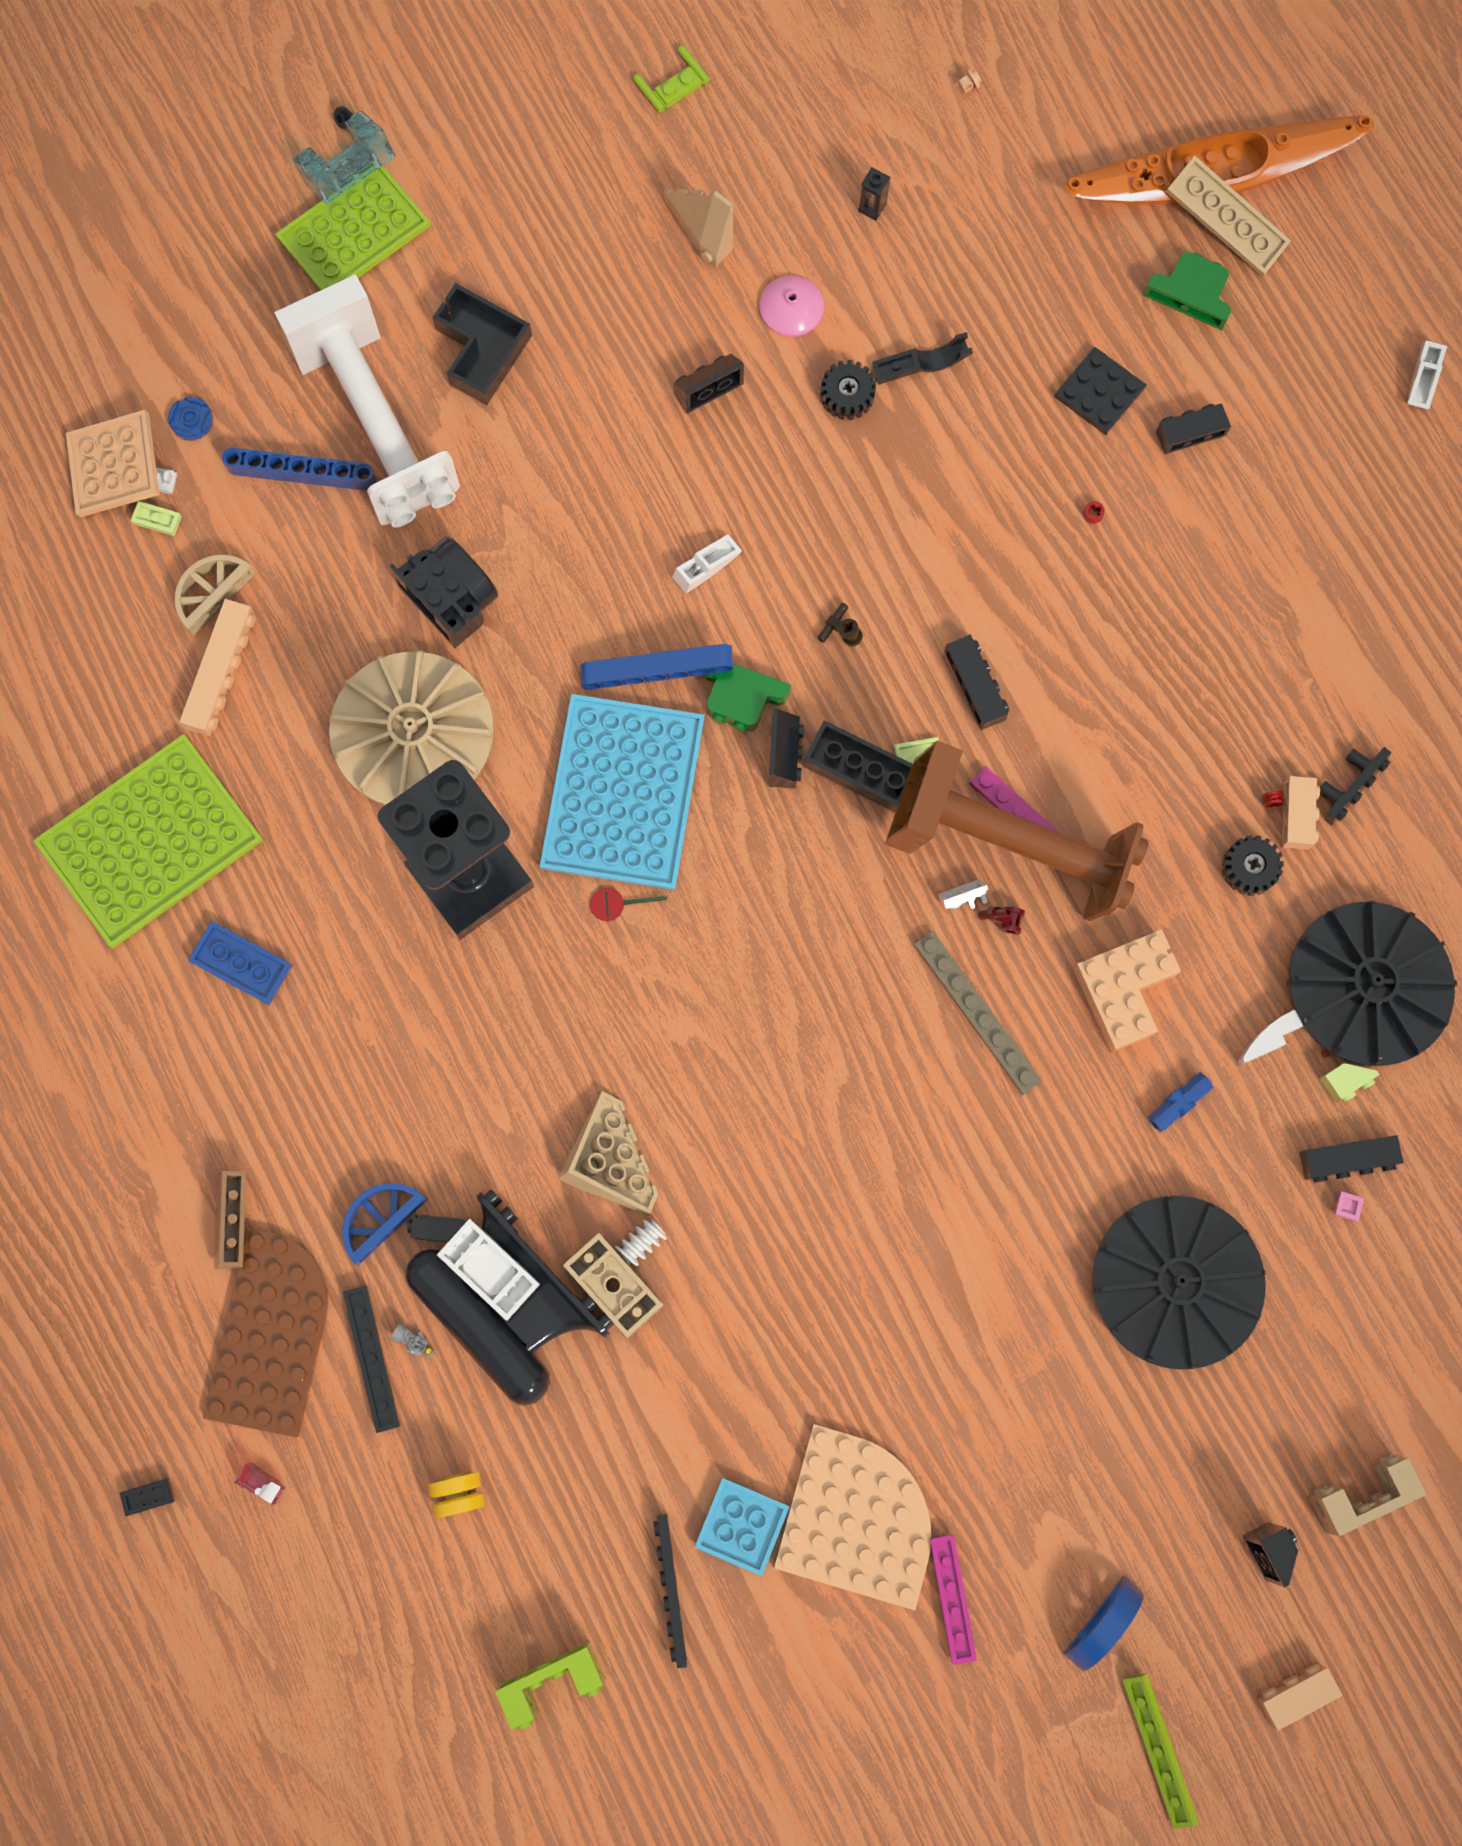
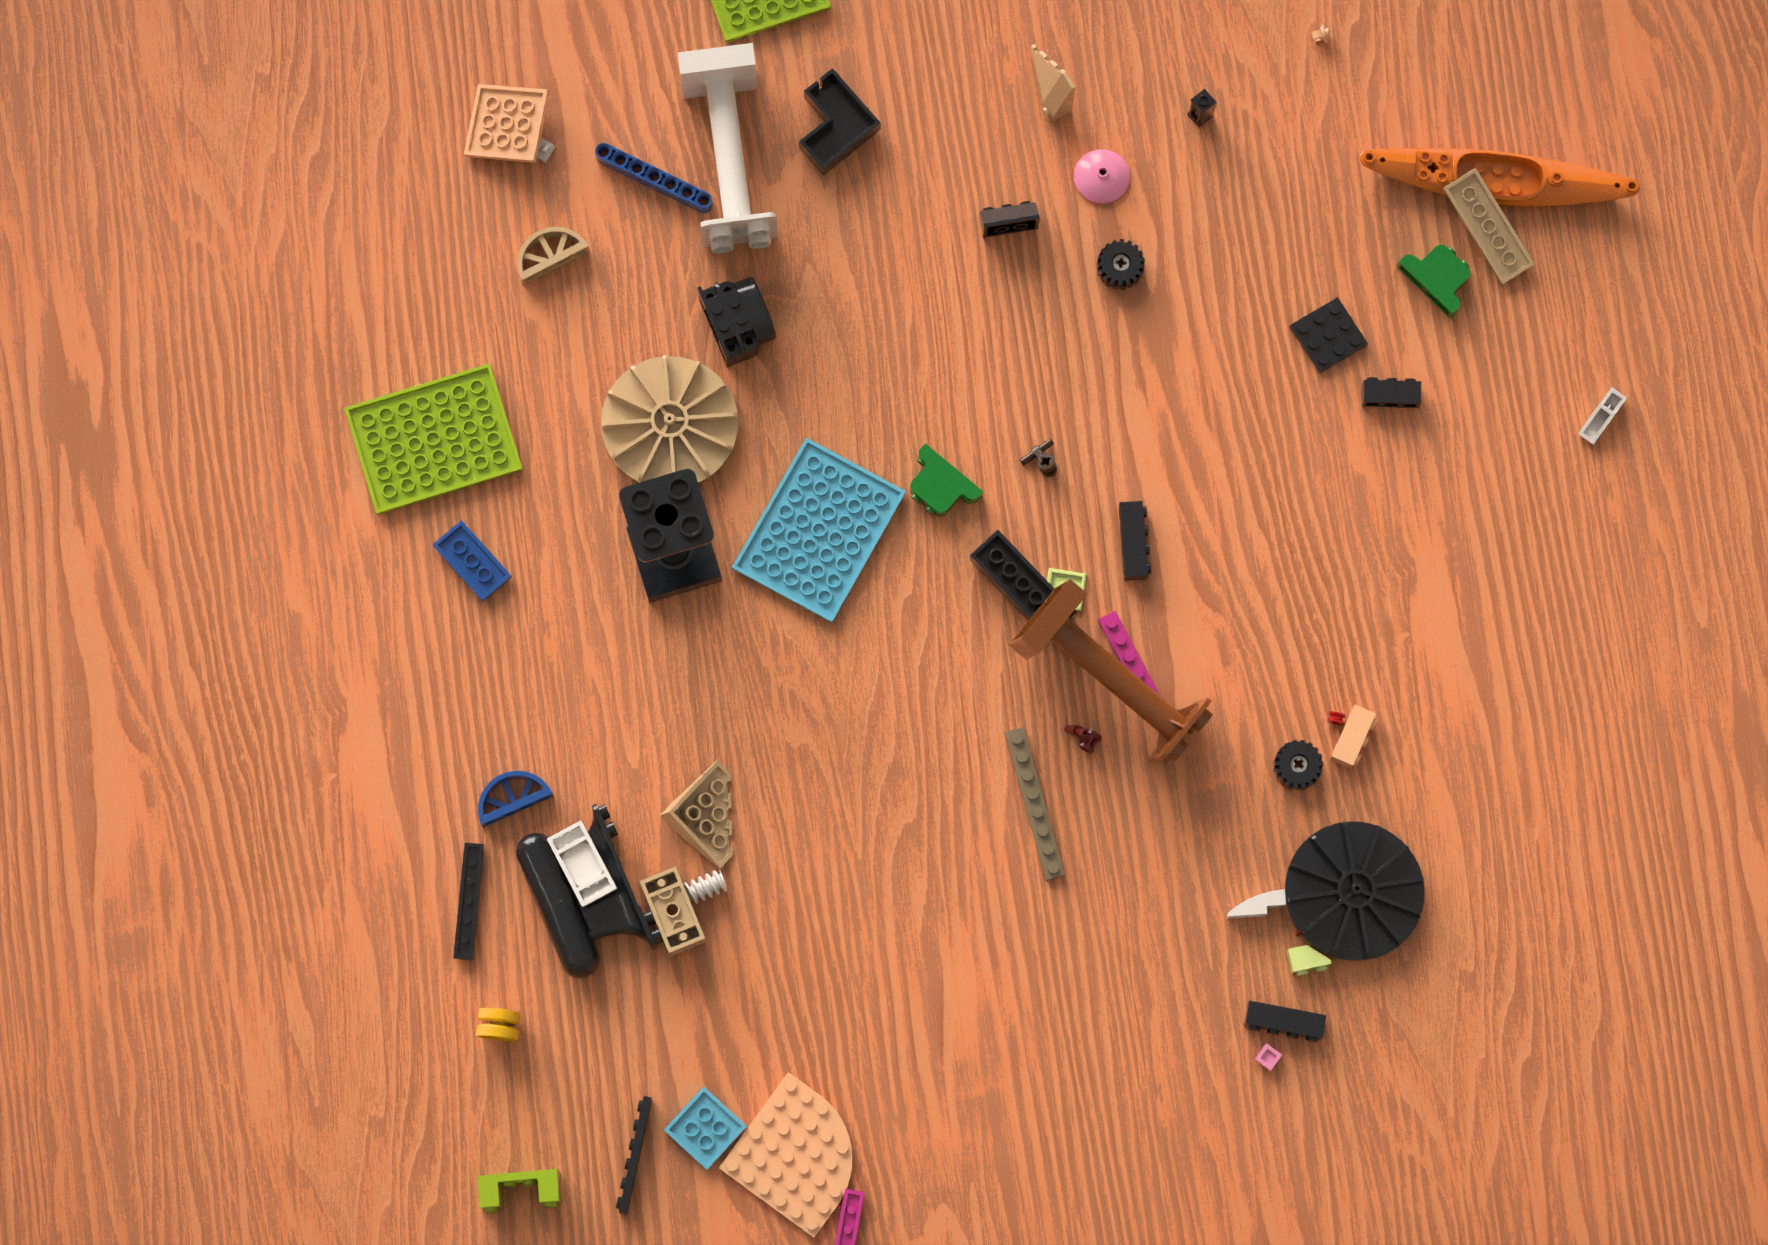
camera: 20 degrees right, 0 degrees up
black plate [120,1478,175,1517] -> none
yellowish green plate [131,501,182,536] -> none
blue tile [168,397,213,441] -> none
light nougat brick [179,599,256,736] -> none
dark orange plate [203,1228,328,1438] -> none
medium nougat brick [214,1171,246,1269] -> none
clear pink leg [234,1462,286,1505] -> none
light grey piece [390,1322,434,1357] -> none
black window [408,1214,469,1243] -> none
blue beam [580,644,733,690] -> none
red piece [590,888,667,921] -> none
white slope [672,534,742,594] -> none
black slope [769,708,804,788] -> none
black piece [872,332,973,385] -> none
white plate [938,879,988,909] -> none
light nougat piece [1073,929,1181,1053] -> none
red bush [1083,501,1105,524] -> none
black piece [1092,1196,1266,1370] -> none
blue piece [1147,1072,1214,1133] -> none
black plate [1320,747,1391,825] -> none

